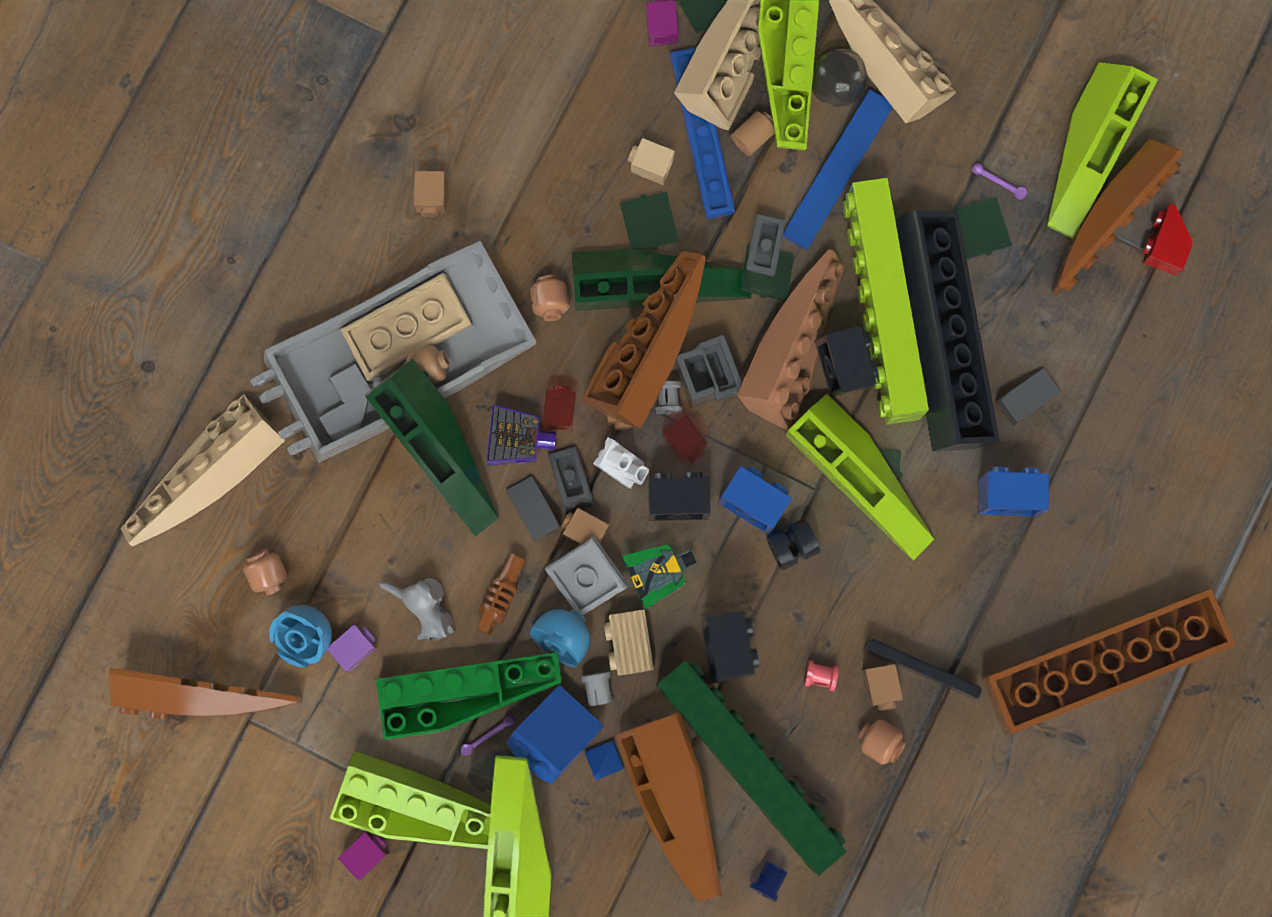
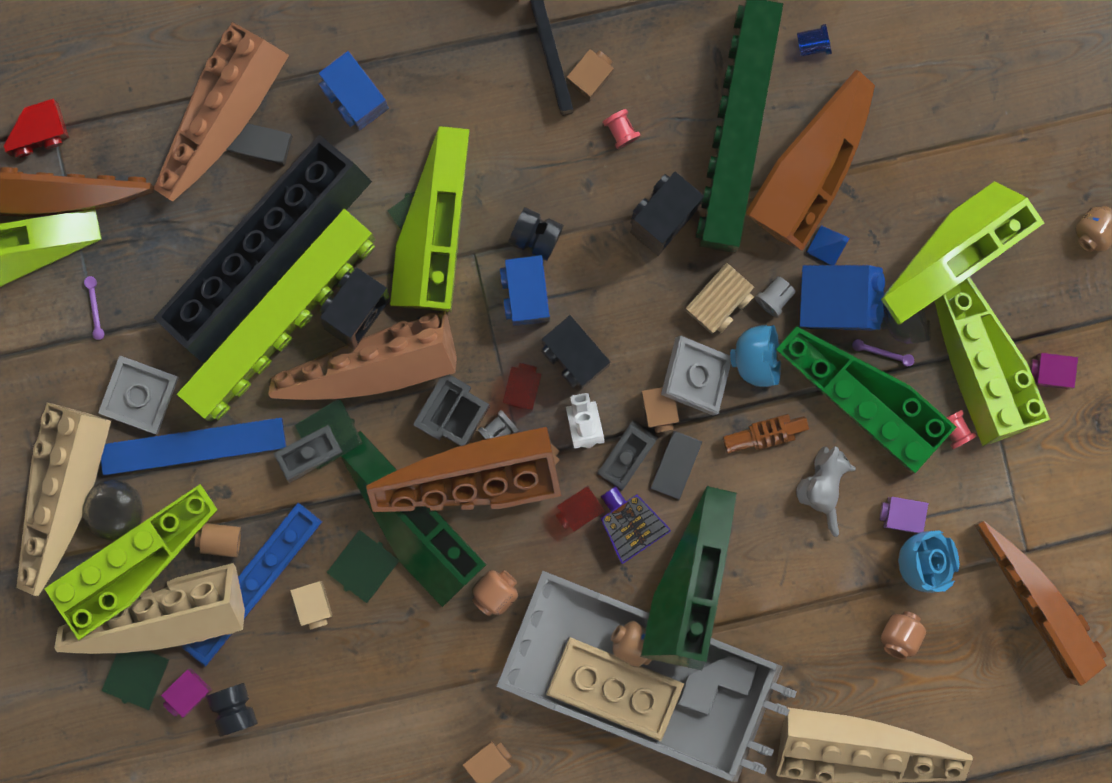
camera: 130 degrees left, 5 degrees up
torso [622,544,698,611] -> none
nougat head [858,719,906,765] -> none
clear green piece [953,198,1012,260] -> none
none -> light grey plate [98,356,179,435]
none -> nougat wedge [154,22,289,201]
none -> black wheel [206,683,258,737]
none -> coral bush [946,409,977,449]

